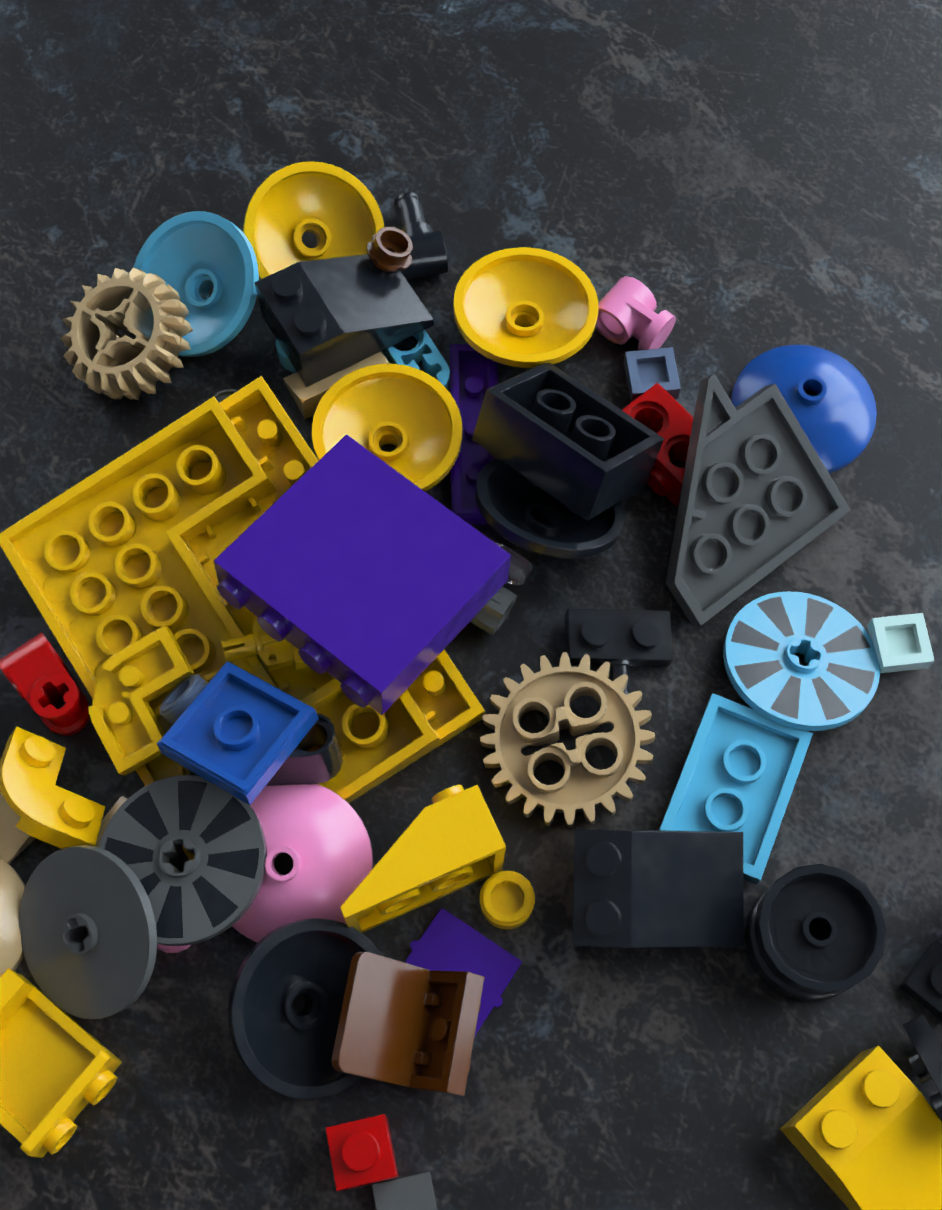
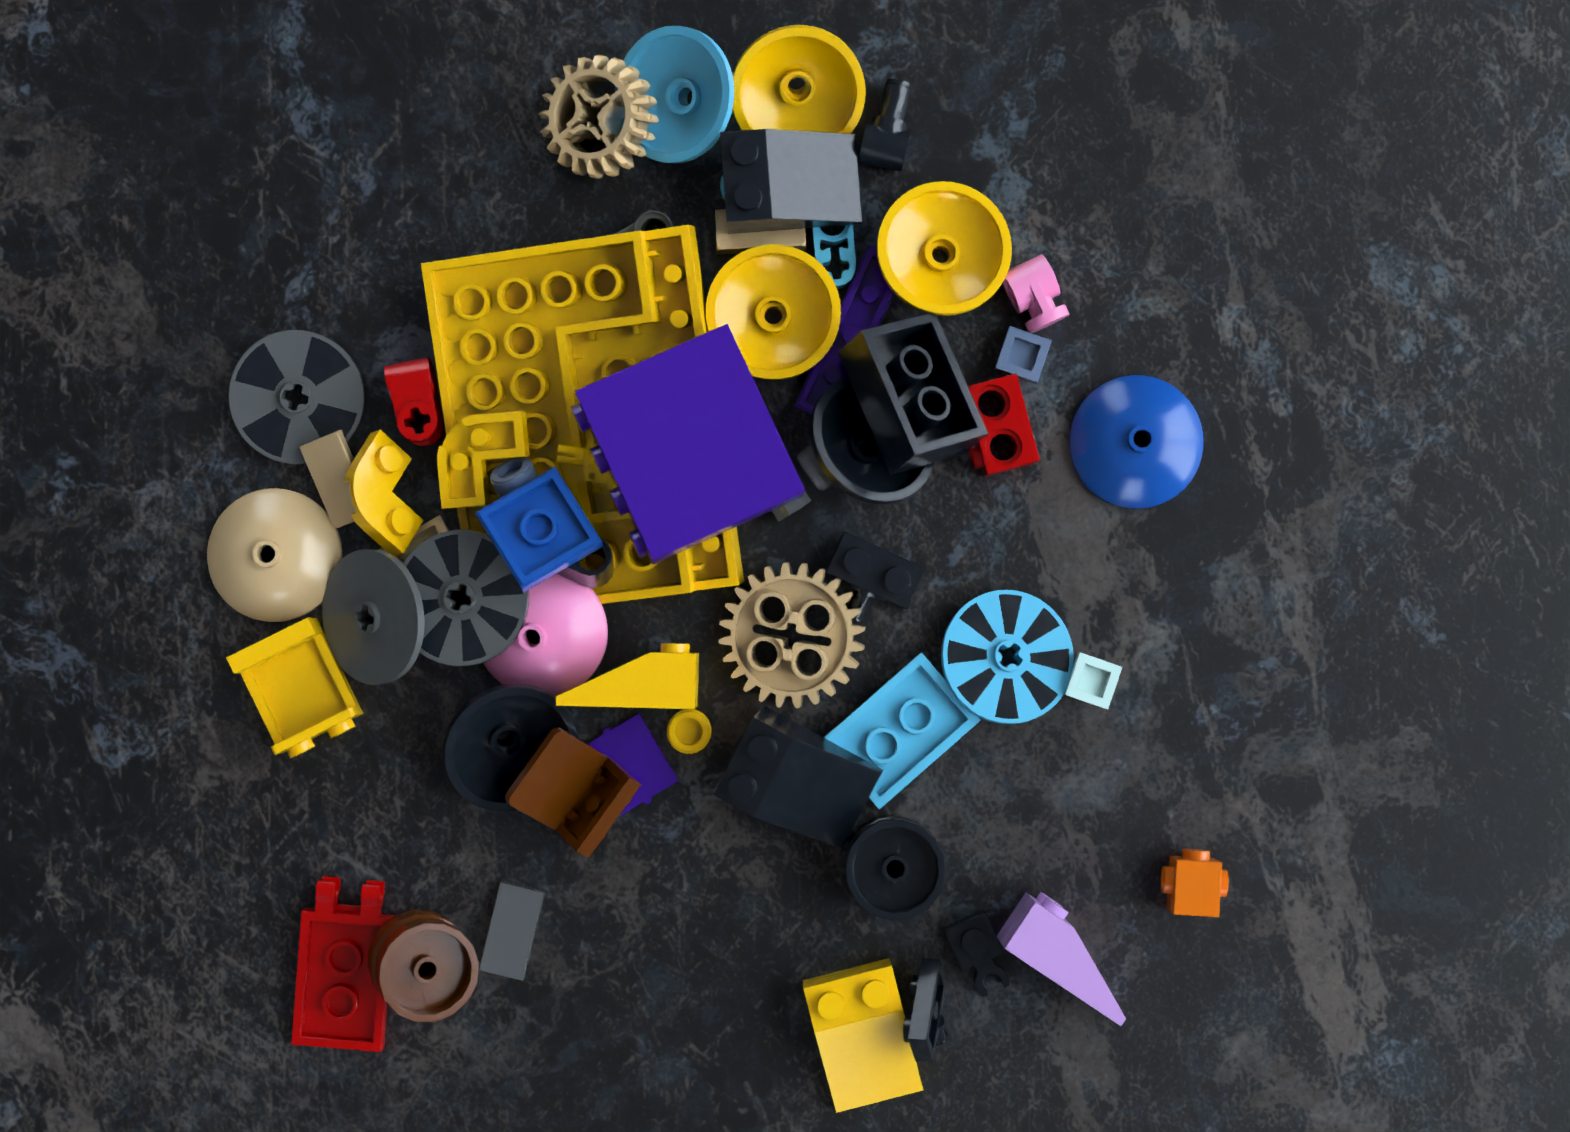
camera: 25 degrees right, 20 degrees up
red brick [326,1114,399,1192] -> none
reddish brown plate [366,227,413,272] -> none
dark grey wing [666,374,851,626] -> none

